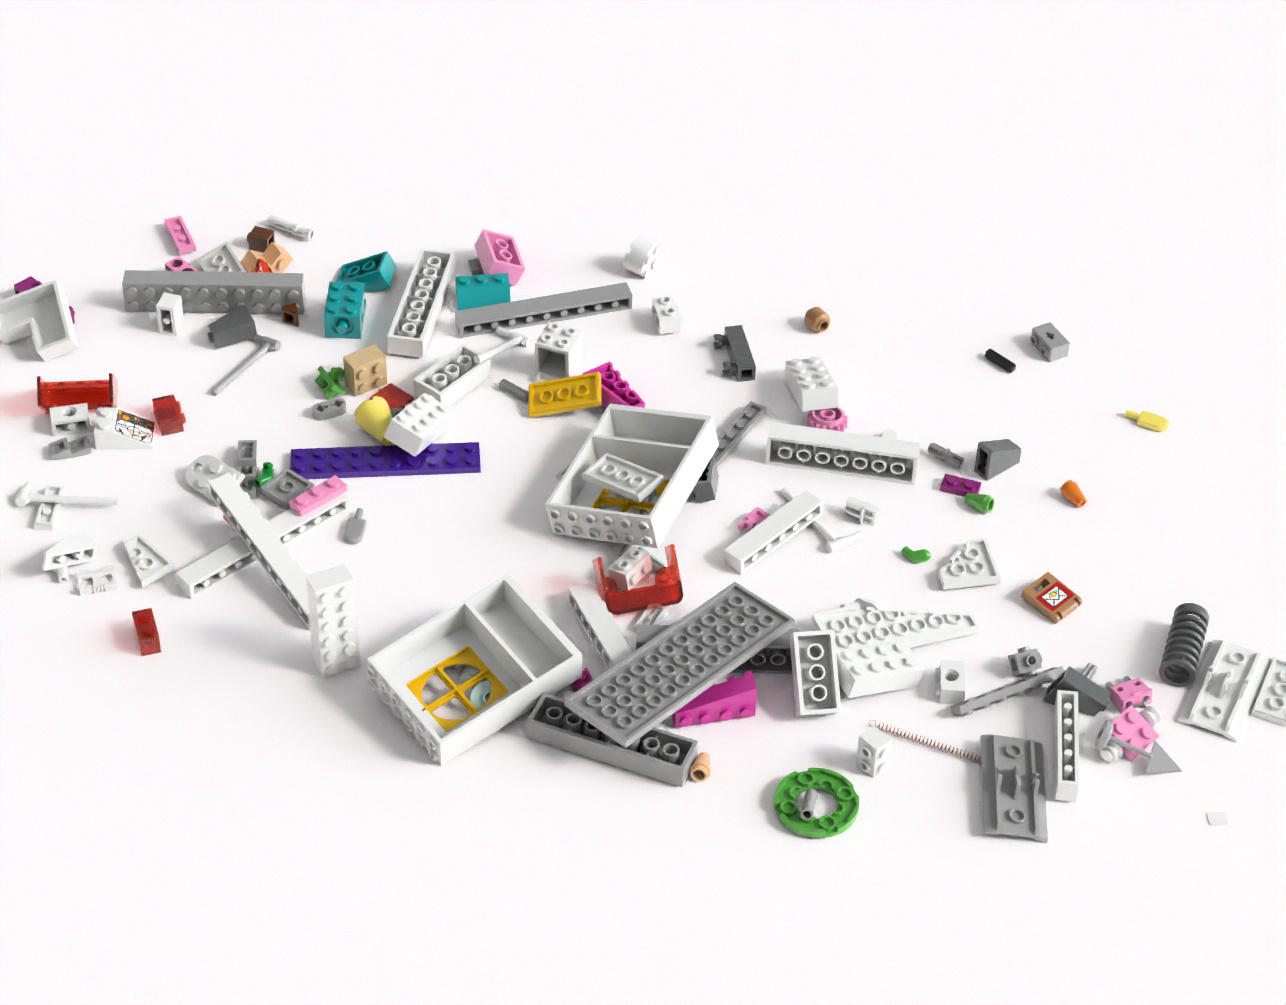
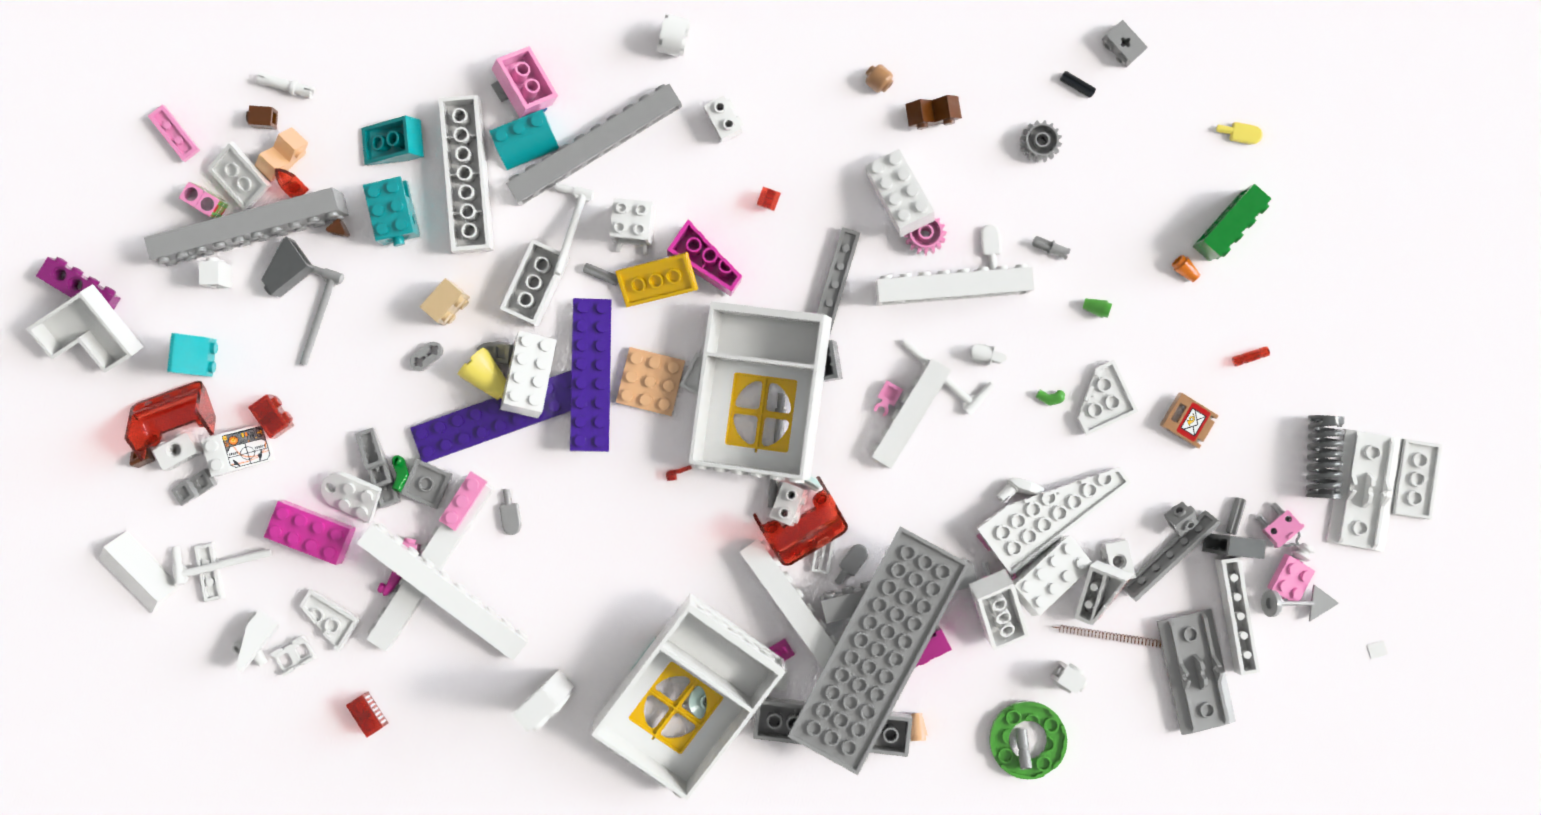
camera: 15 degrees left, 45 degrees up
bright green hips [314,366,346,399] -> none
clear red piece [369,383,414,409] -> none
white tile [582,453,665,503] -> none
dark grey brick [713,325,756,382] -> none
magenta plate [940,473,982,497] -> none
slope [974,439,1022,481] -> none
none -> reddish brown slope [129,445,156,468]
none -> slope [167,333,218,377]
none -> dark pink brick [264,500,356,565]
none -> dark pink arm [377,571,402,596]
none -> dark purple plate [570,298,612,452]
none -> light nougat plate [616,347,686,416]
none -> clear red hand [666,465,692,481]
none -> clear red tile [756,186,781,212]
none -> reddish brown brick [905,95,962,130]
none -> light grey gear [1019,120,1062,163]
none -> white wedge [1074,560,1134,626]
none -> green brick [1192,183,1272,261]
none -> clear red axle [1232,346,1270,367]

